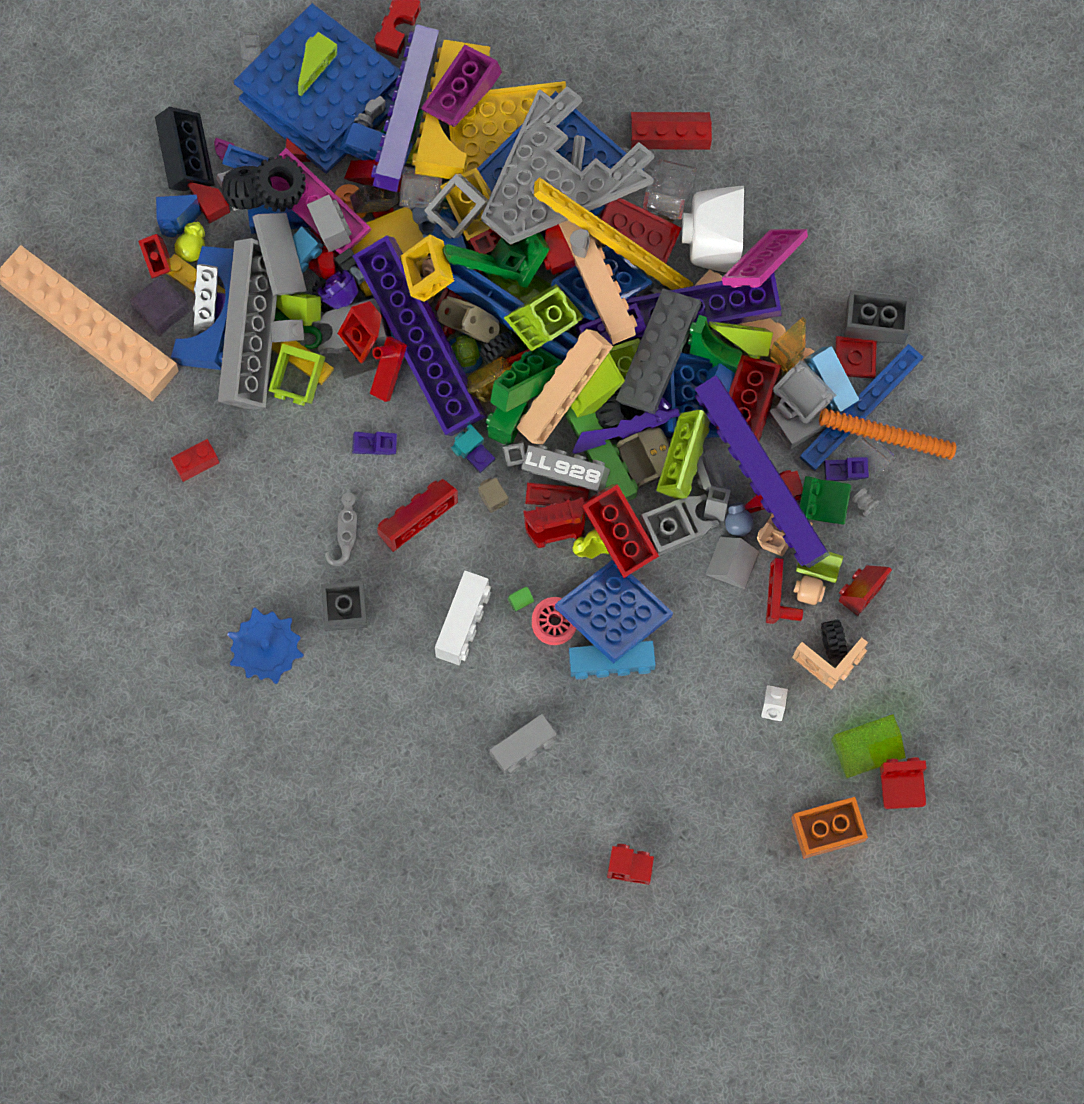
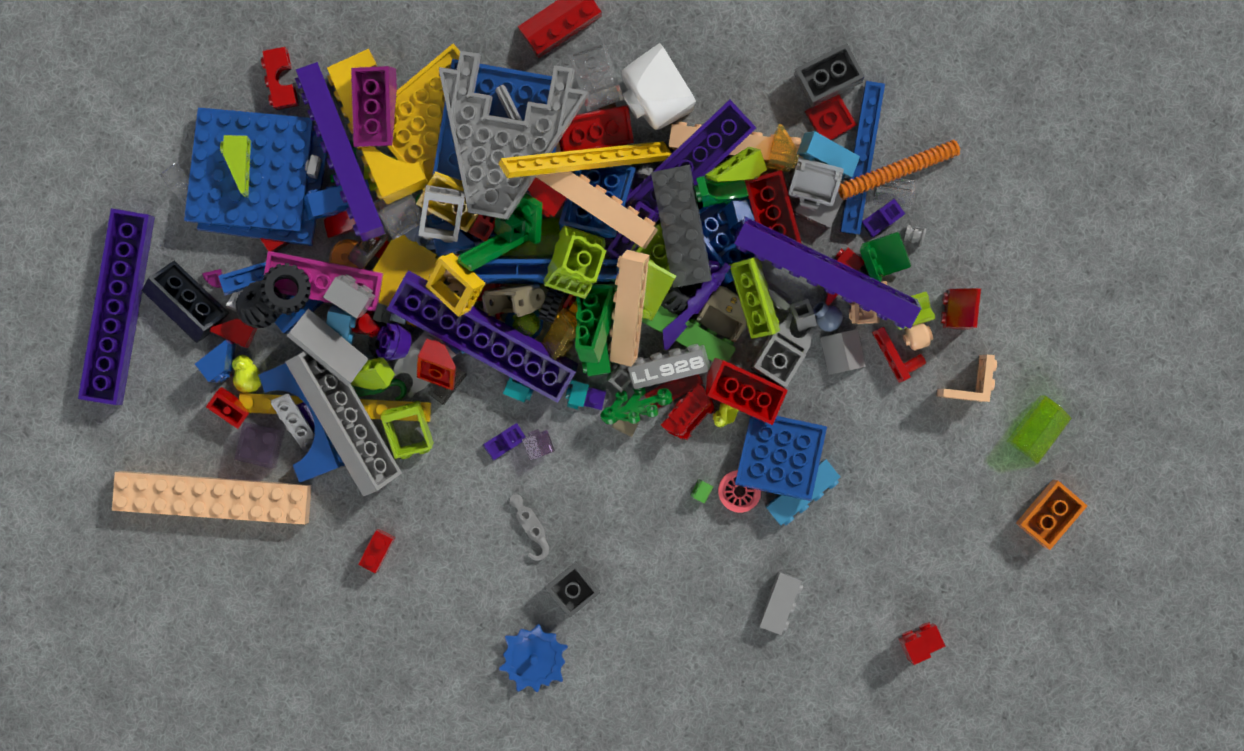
camera: 30 degrees left, 15 degrees up
light grey brick [271,320,304,342] -> none
light grey plate [354,113,373,128] -> none
red piece [369,337,407,402] -> none
red slope [377,479,458,552] -> none
white brick [435,571,491,665] -> none
light grey brick [570,229,590,258] -> none
dark pink plate [722,229,808,288] -> none
white bracket [761,685,788,721] -> none
black tyre [821,619,847,660] -> none
red bracket [880,757,927,809] -> none
none -> dark purple brick [78,208,155,405]
none -> teal brick [503,377,534,403]
none -> clear purple brick [522,429,555,461]
none -> green plant [600,387,673,425]

